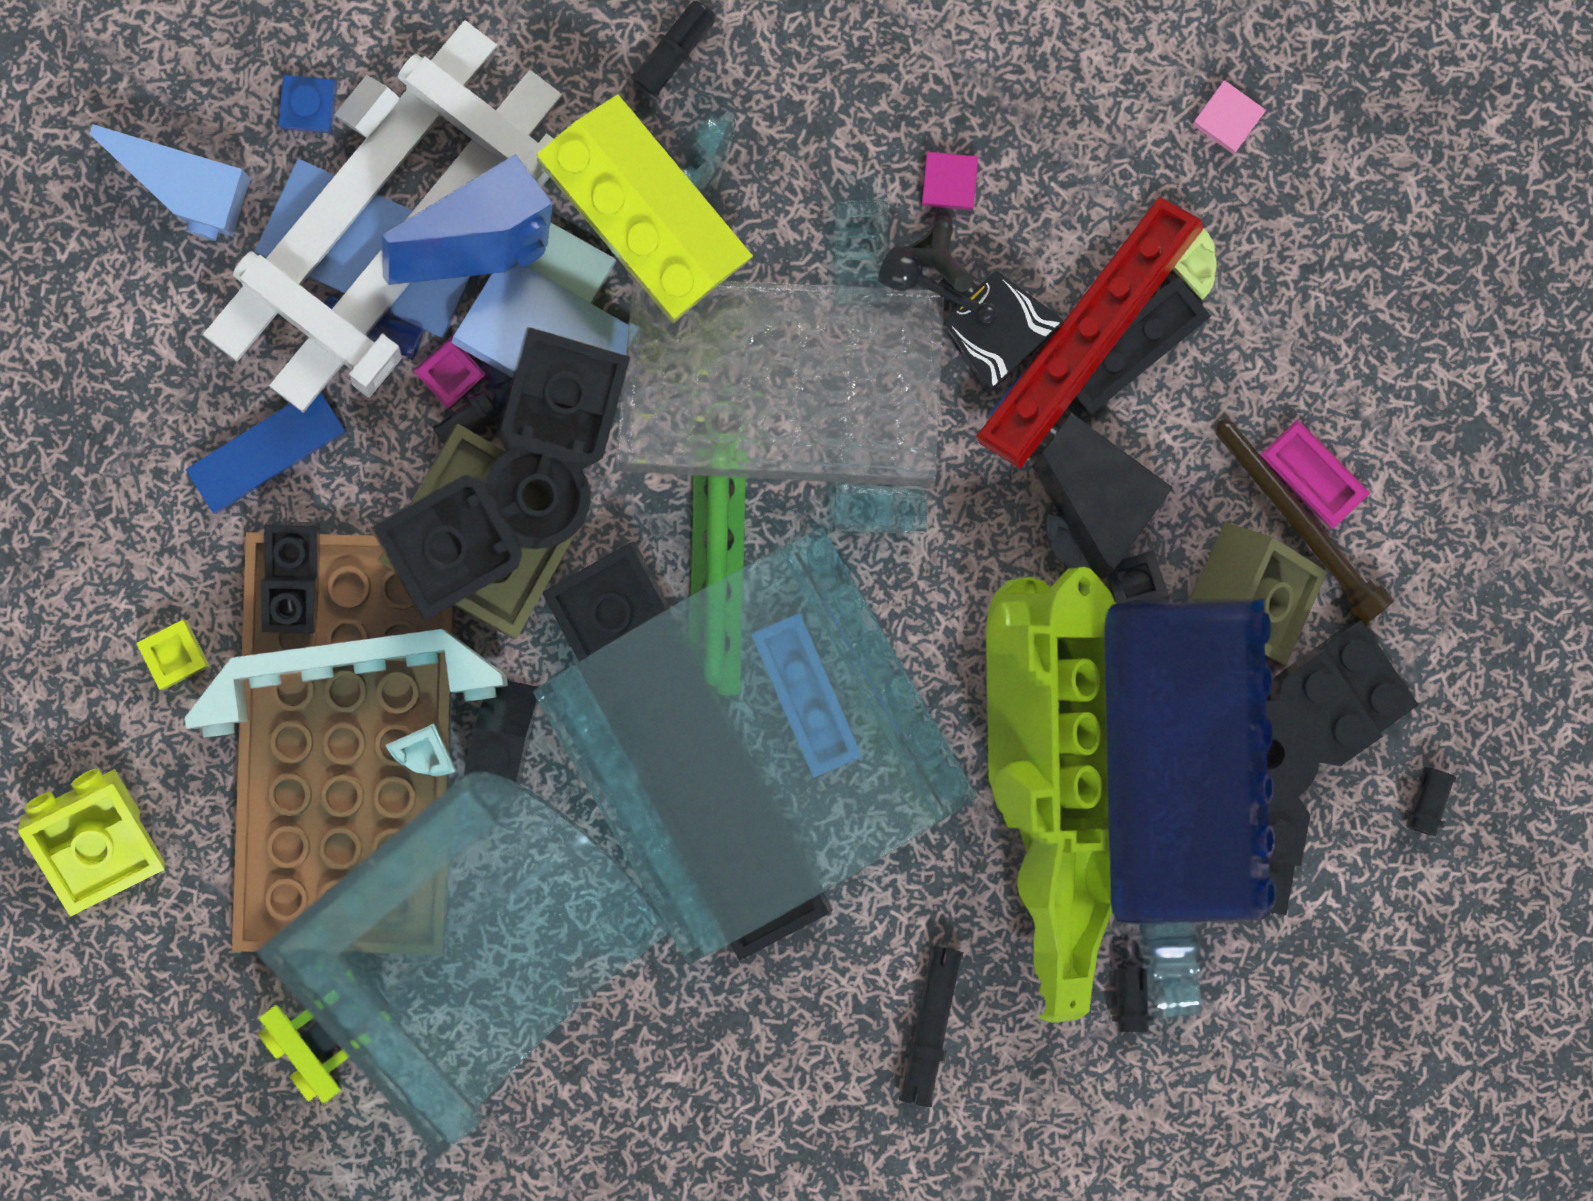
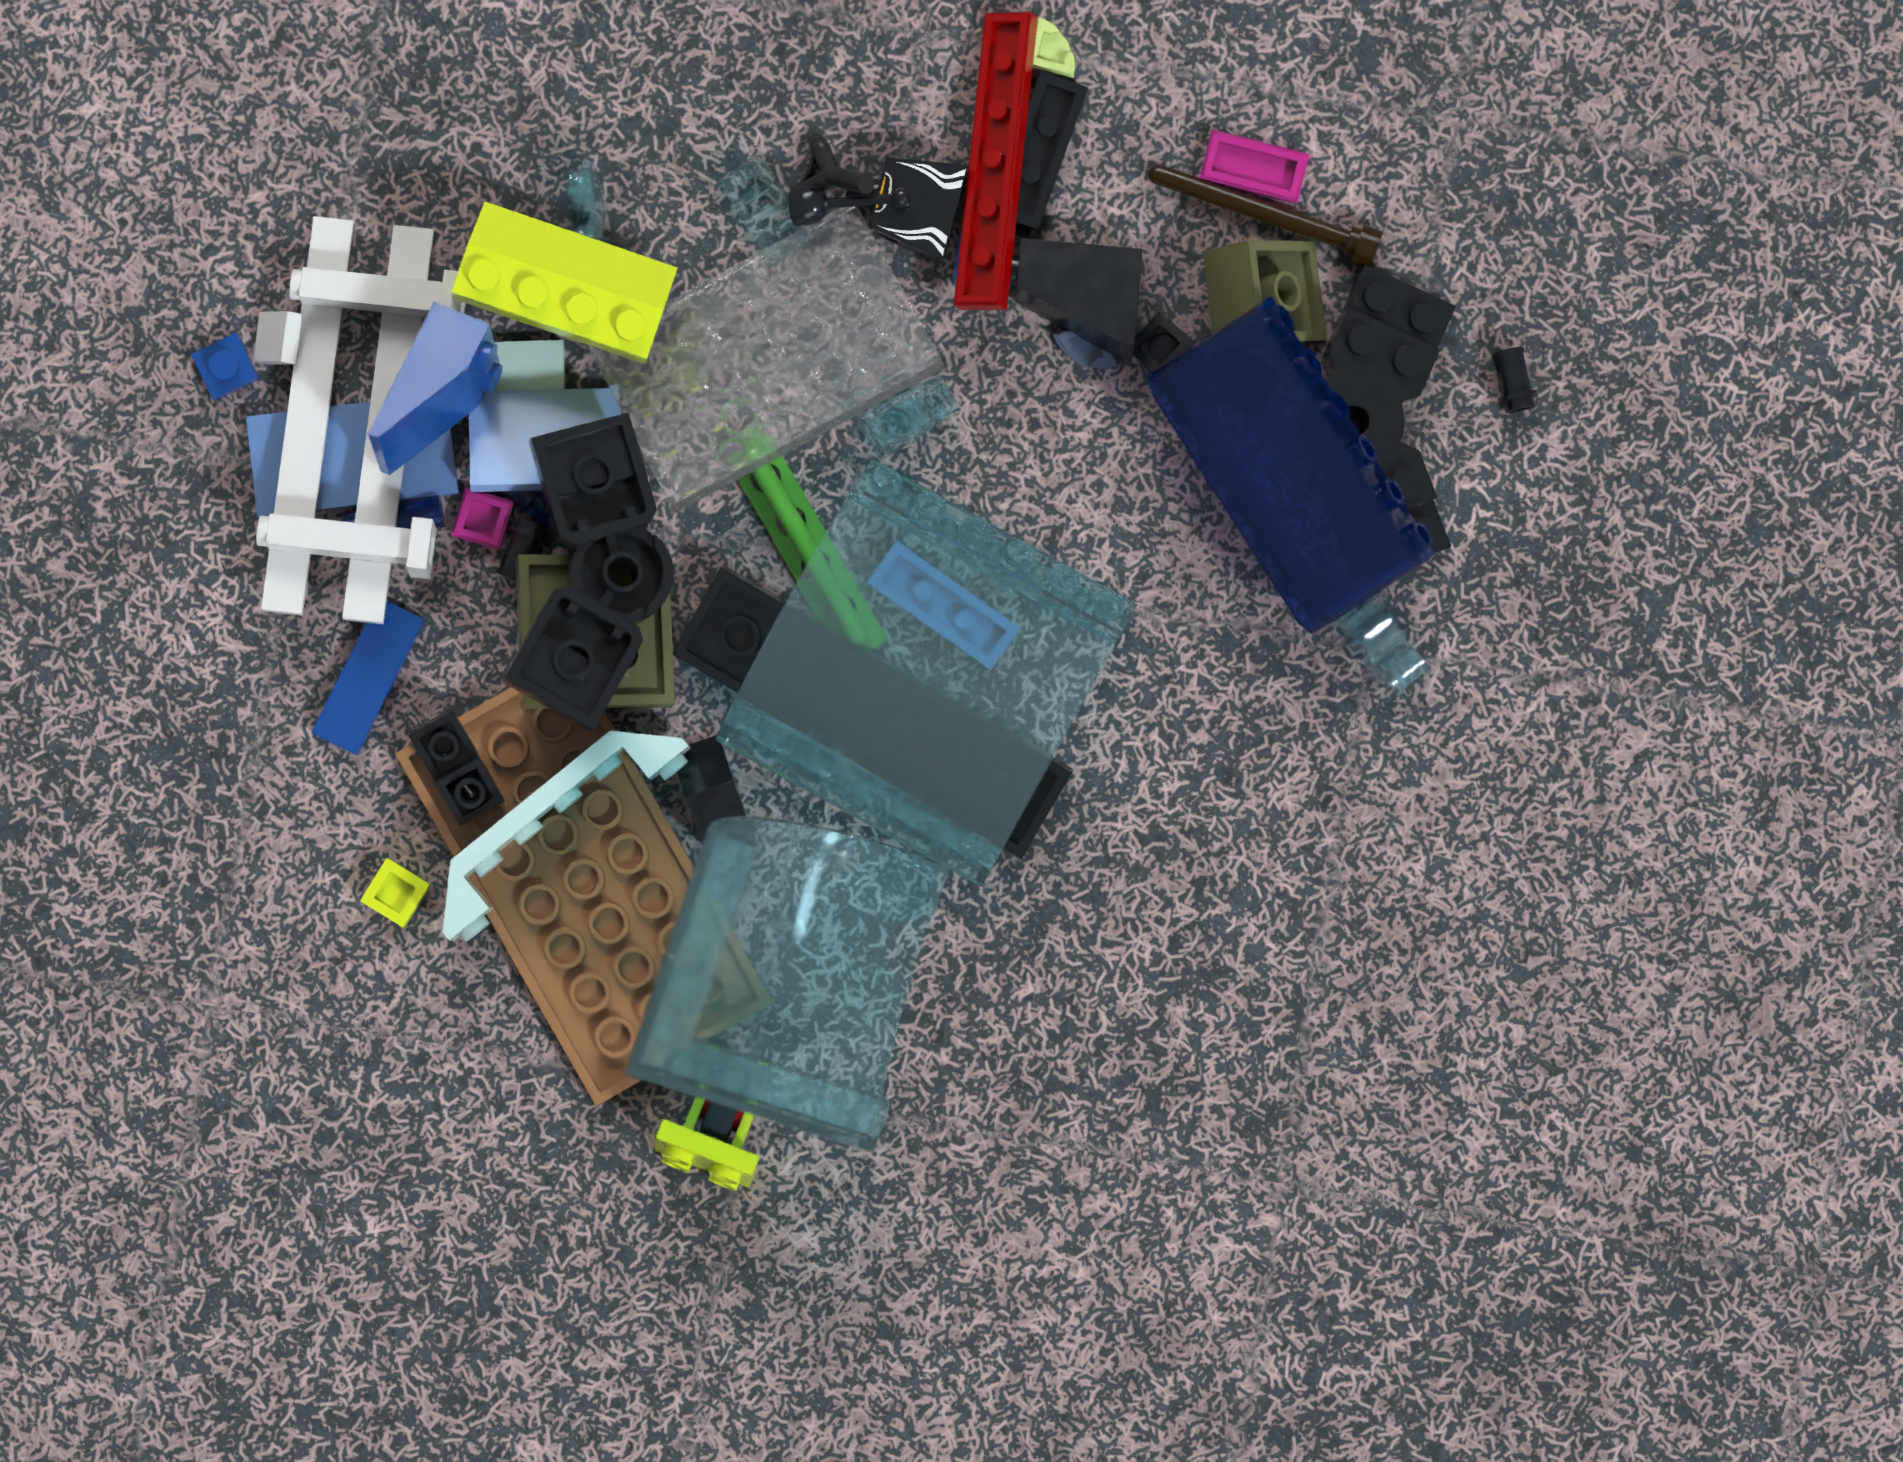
camera: 30 degrees left, 0 degrees up
neon yellow plate [18,768,165,917] -> none
light blue slope [90,125,251,241] -> none
light aqua tile [386,723,457,776] -> none
black axle [631,0,716,98] -> none
black pin [899,945,964,1107] -> none
dark pink tile [922,152,978,211] -> none
lime animal [986,567,1144,1023] -> none
black pin [1112,968,1154,1032] -> none

